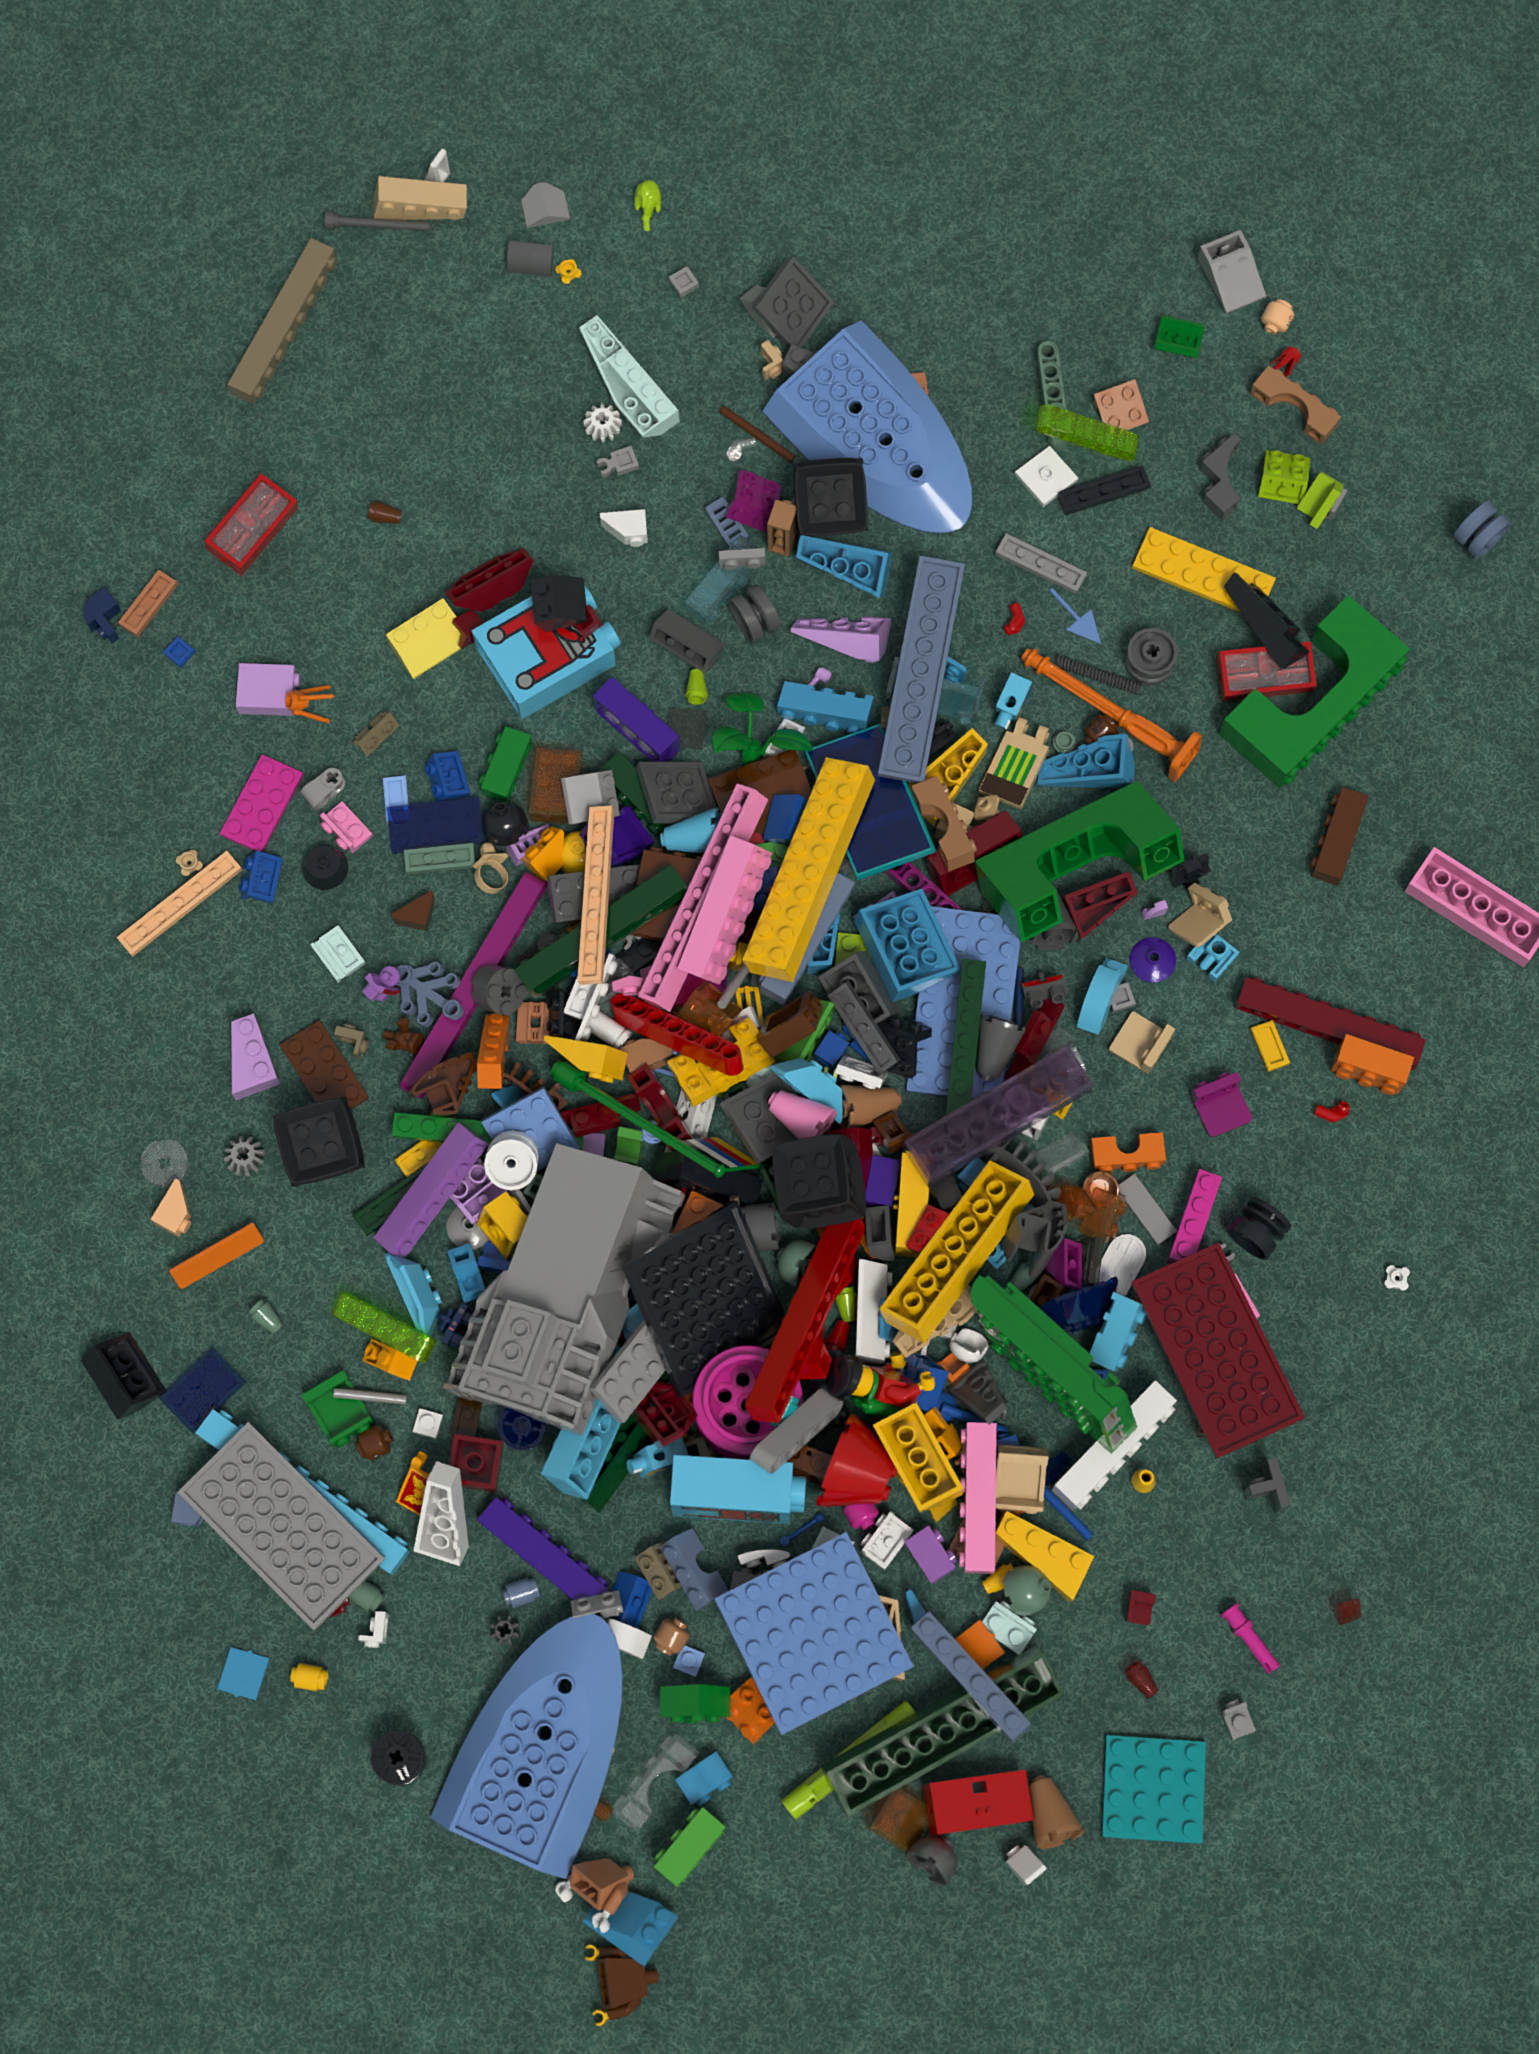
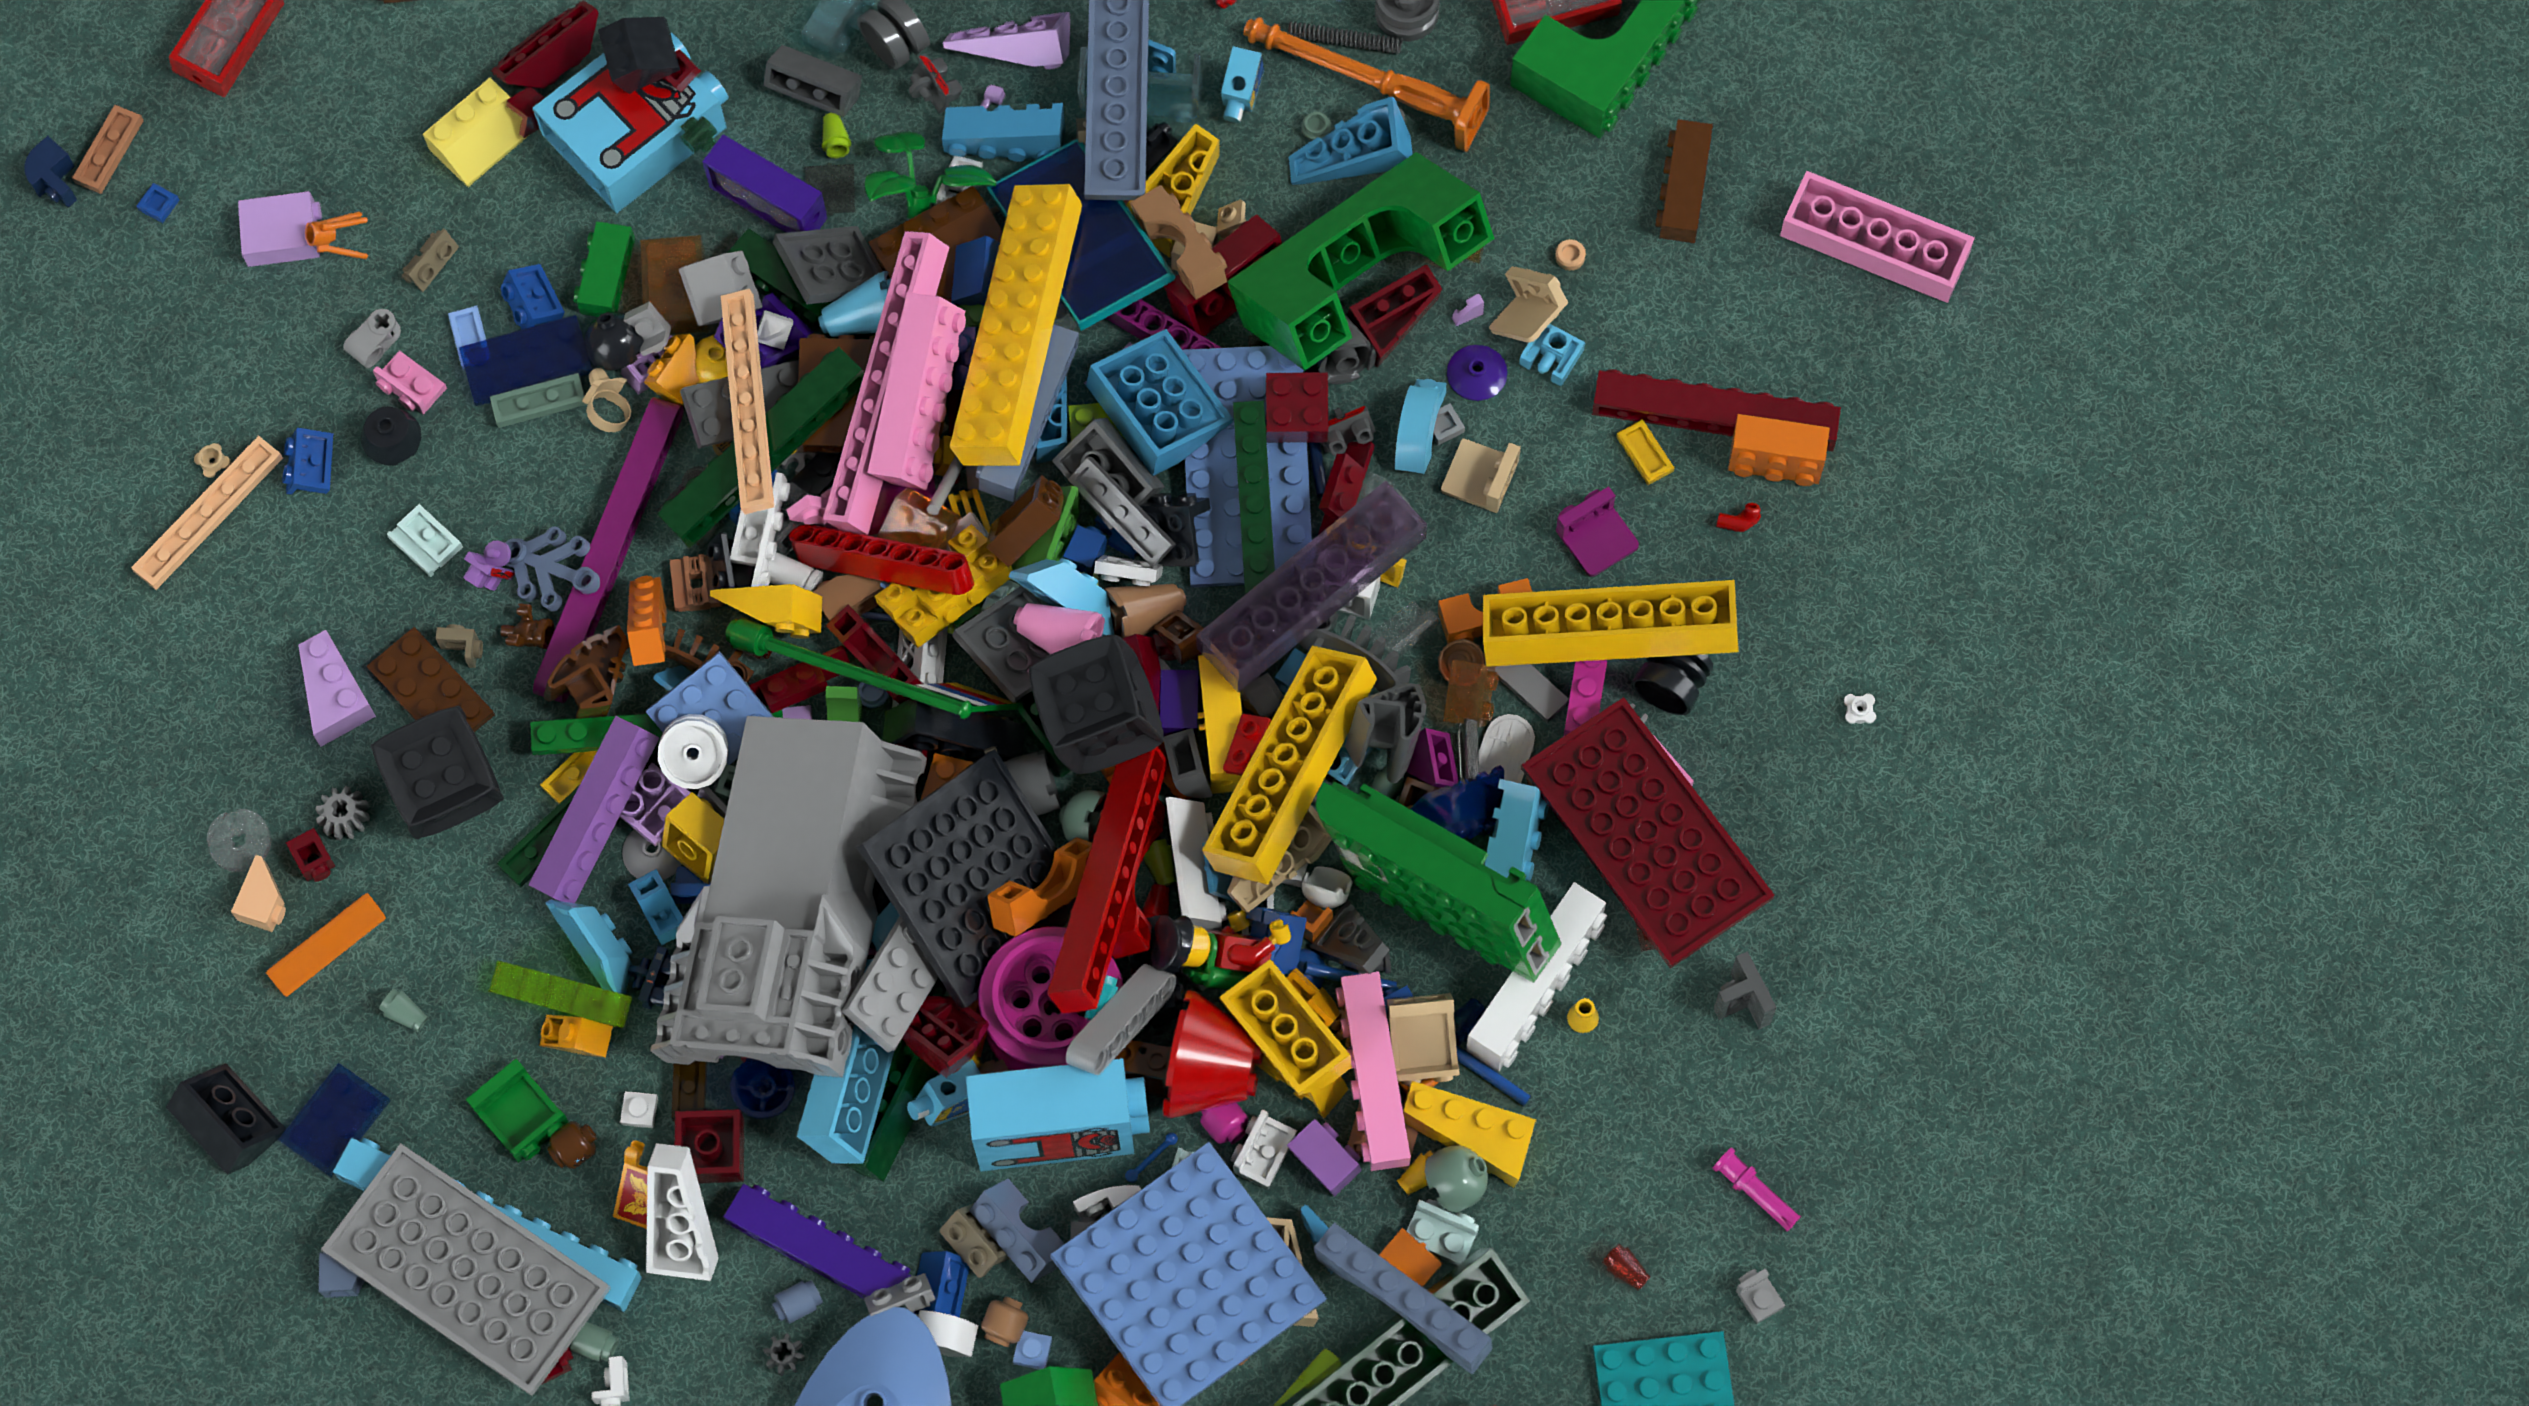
camera: 10 degrees left, 5 degrees down
dark pink plate [220,755,304,852] -> none
light grey bar [333,1388,407,1405] -> none
reddish brown slope [391,891,435,931] -> none
dark grey brick [471,965,528,1015] -> none
dark grey cone [976,1014,1026,1082] -> none
tile [979,717,1049,810] -> none
clear orange slope [1050,1184,1097,1222] -> none
reddish brown head [1084,714,1119,744] -> none
dark red panel [1125,1590,1156,1625] -> none
black piece [1171,853,1211,889] -> none
clear red slope [1332,1598,1361,1625] -> none
none -> dark red brick [286,828,336,882]
none -> light grey bracket [624,301,671,356]
none -> clear green gear [680,116,717,153]
none -> white tile [757,310,793,350]
none -> dark grey hips [909,53,962,114]
none -> orange arch [987,837,1092,937]
none -> dark red brick [1266,372,1328,443]
none -> yellow brick [1483,580,1739,667]
none -> light nougat tile [1555,239,1586,271]

